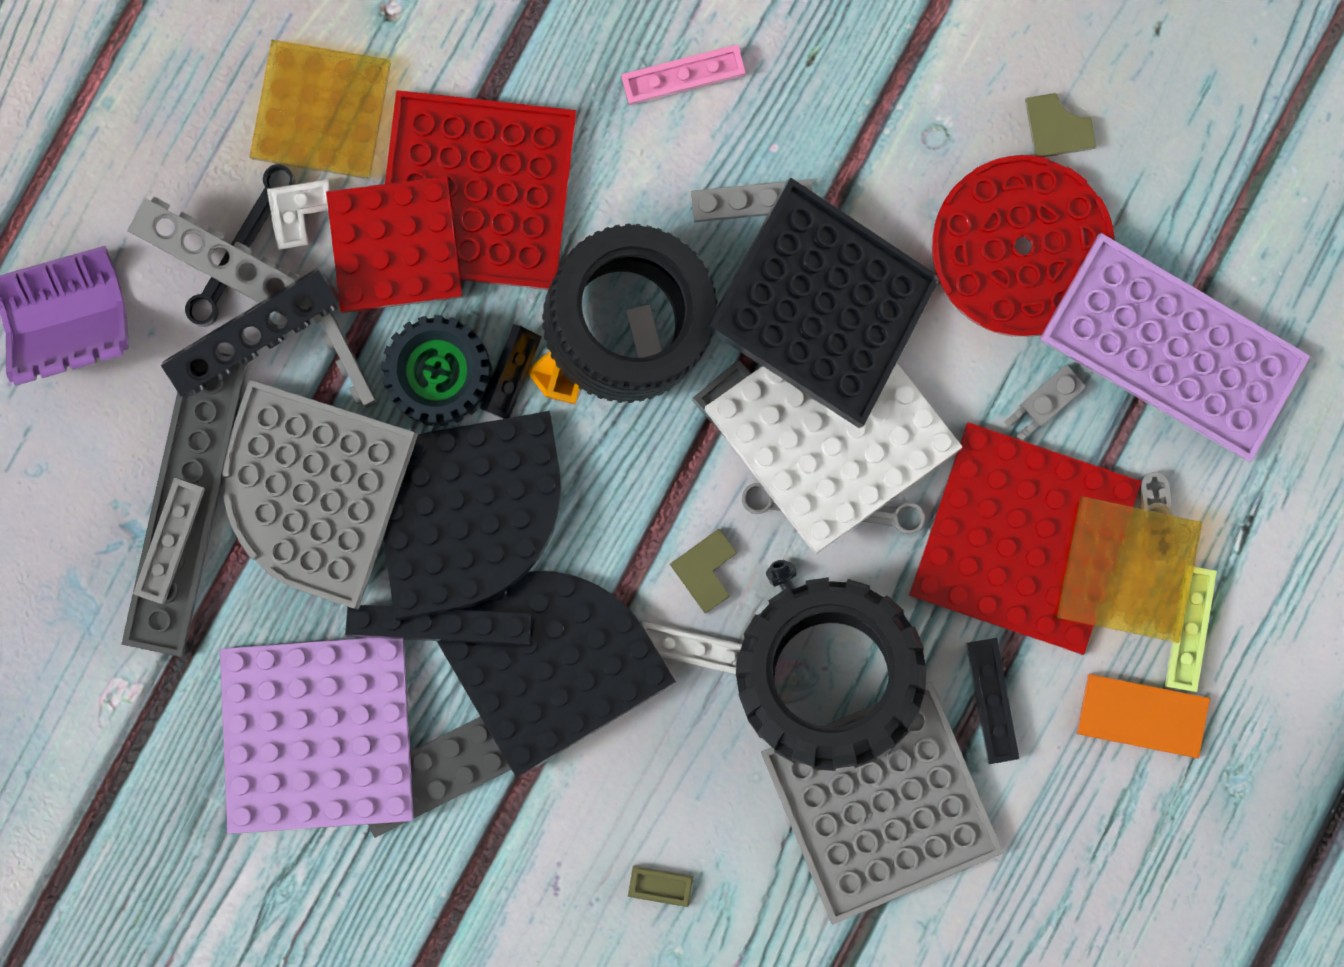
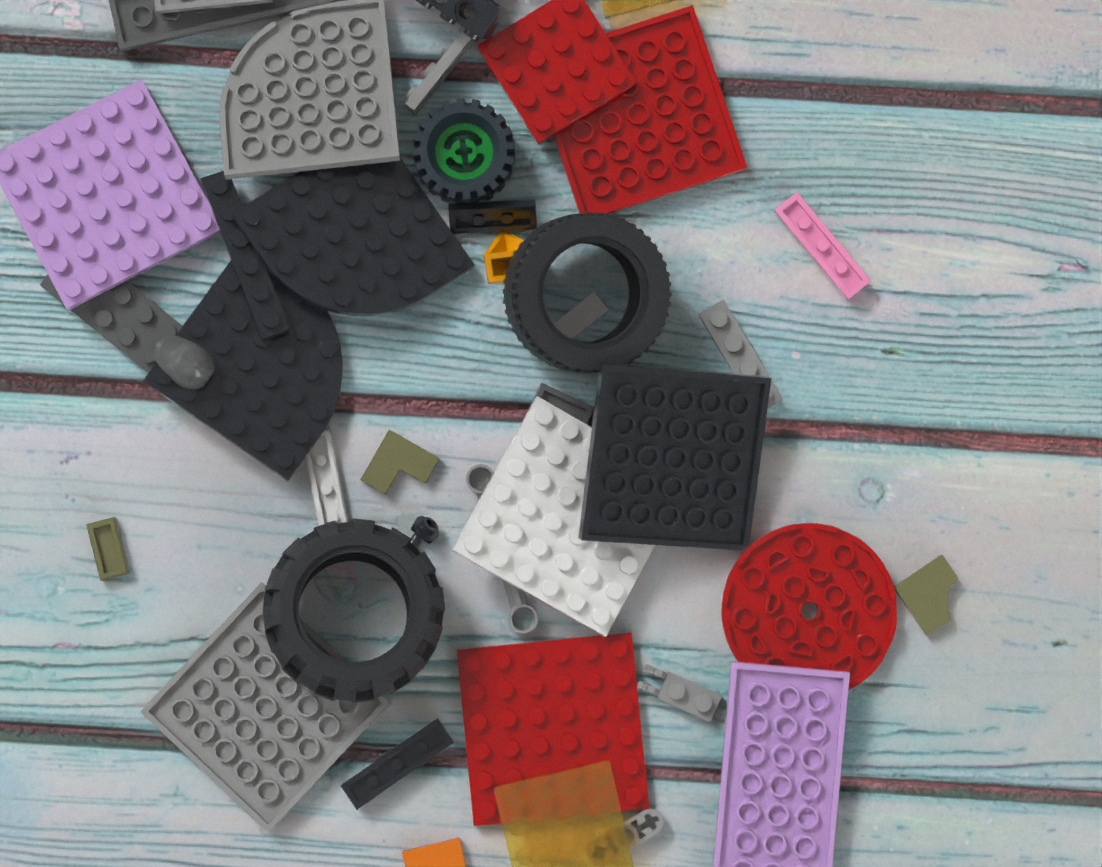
camera: 60 degrees right, 0 degrees up
none -> dark grey piece [154,335,215,390]

